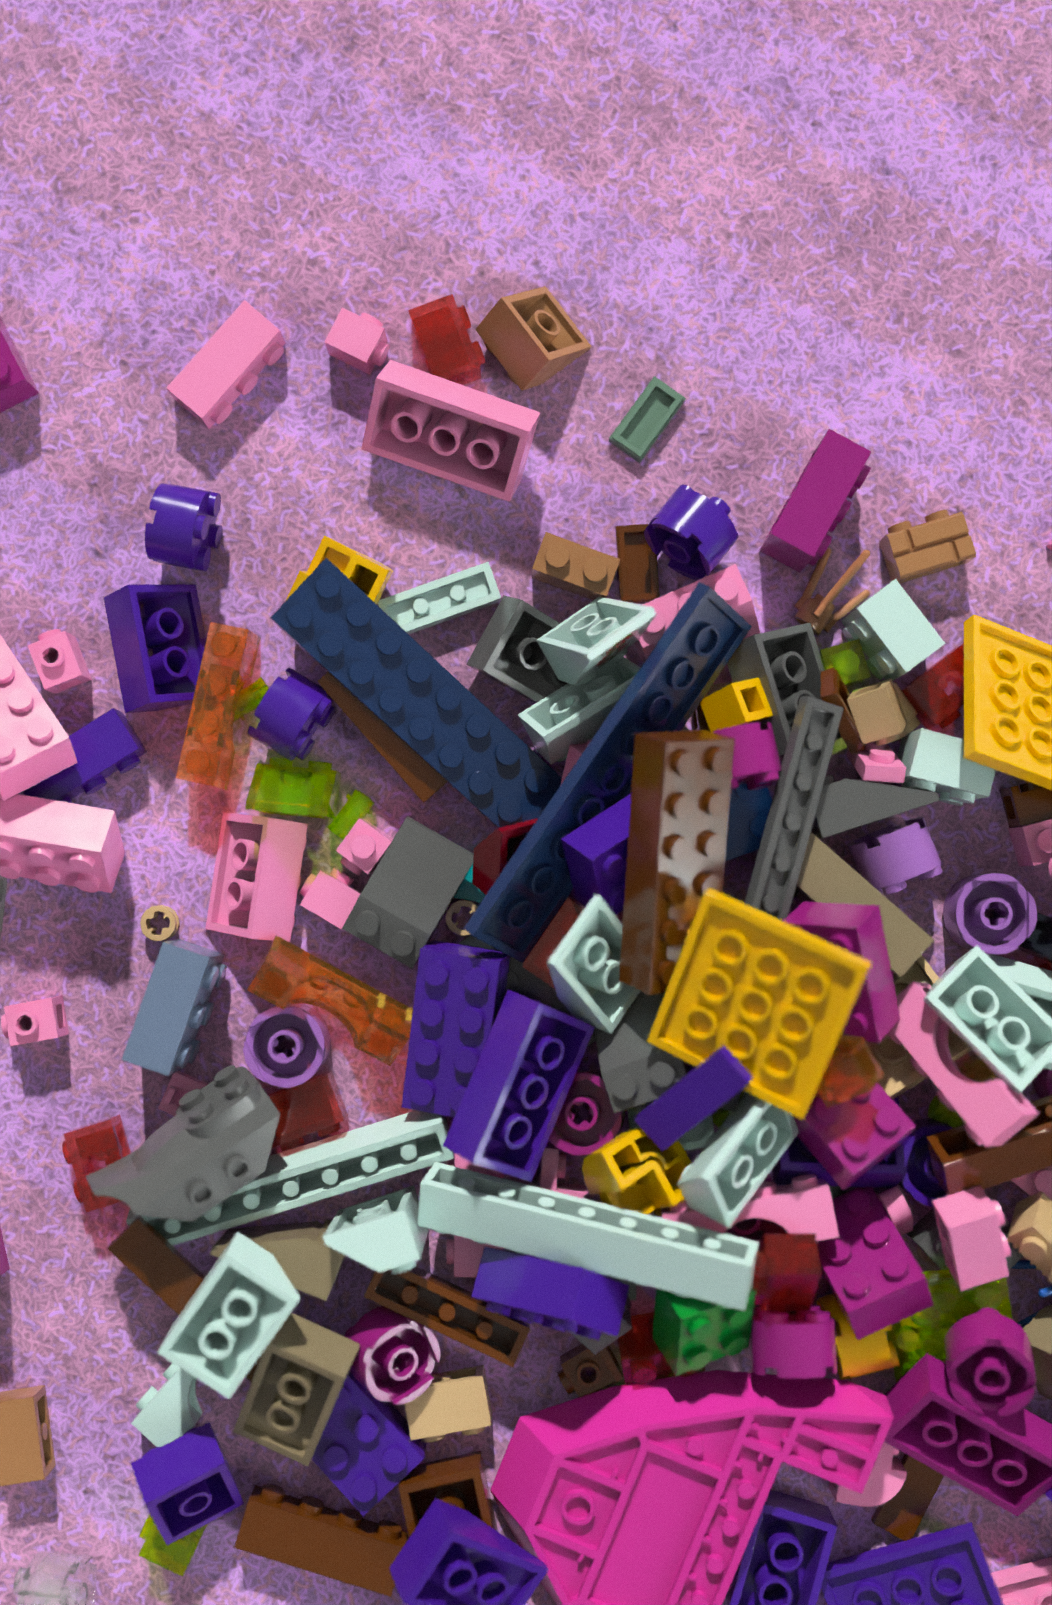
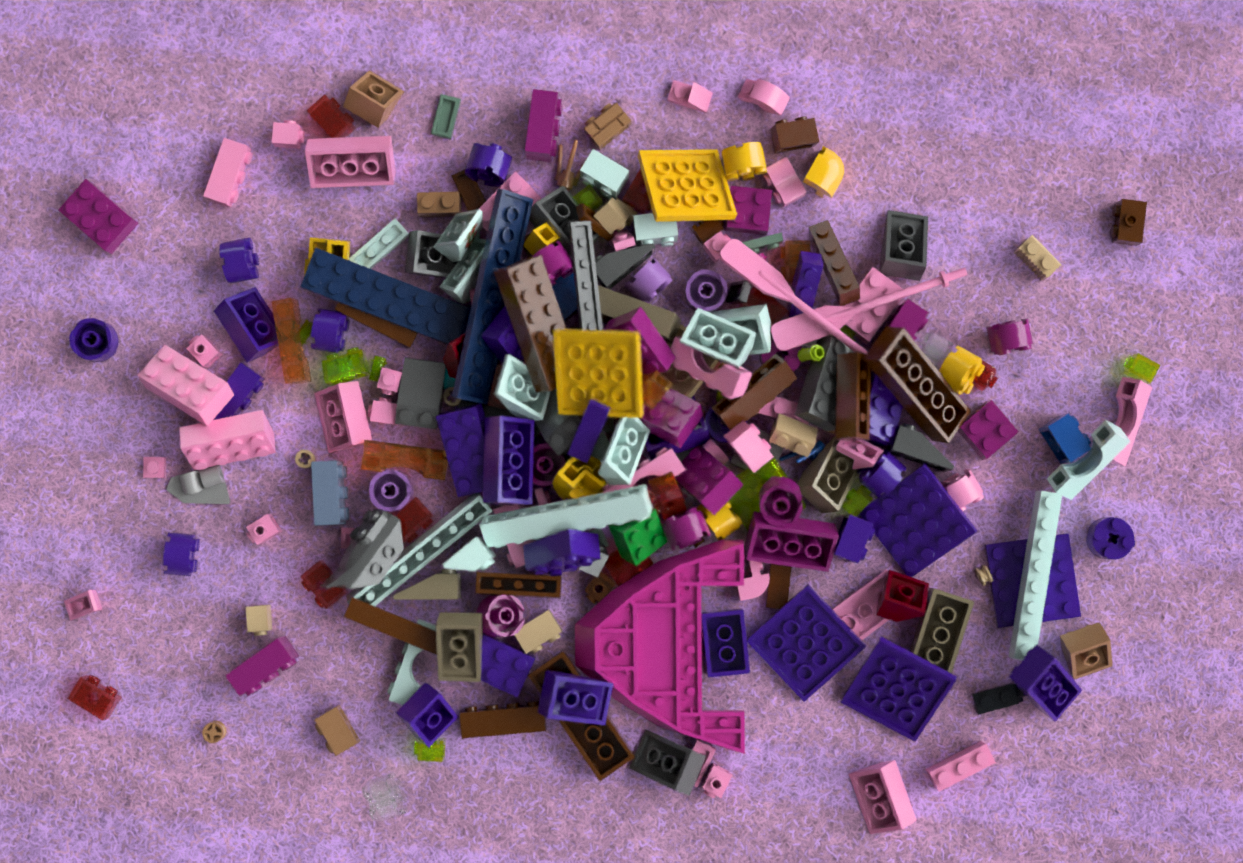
camera: 20 degrees left, 0 degrees up
light aqua slope [157,1231,300,1399] -> none

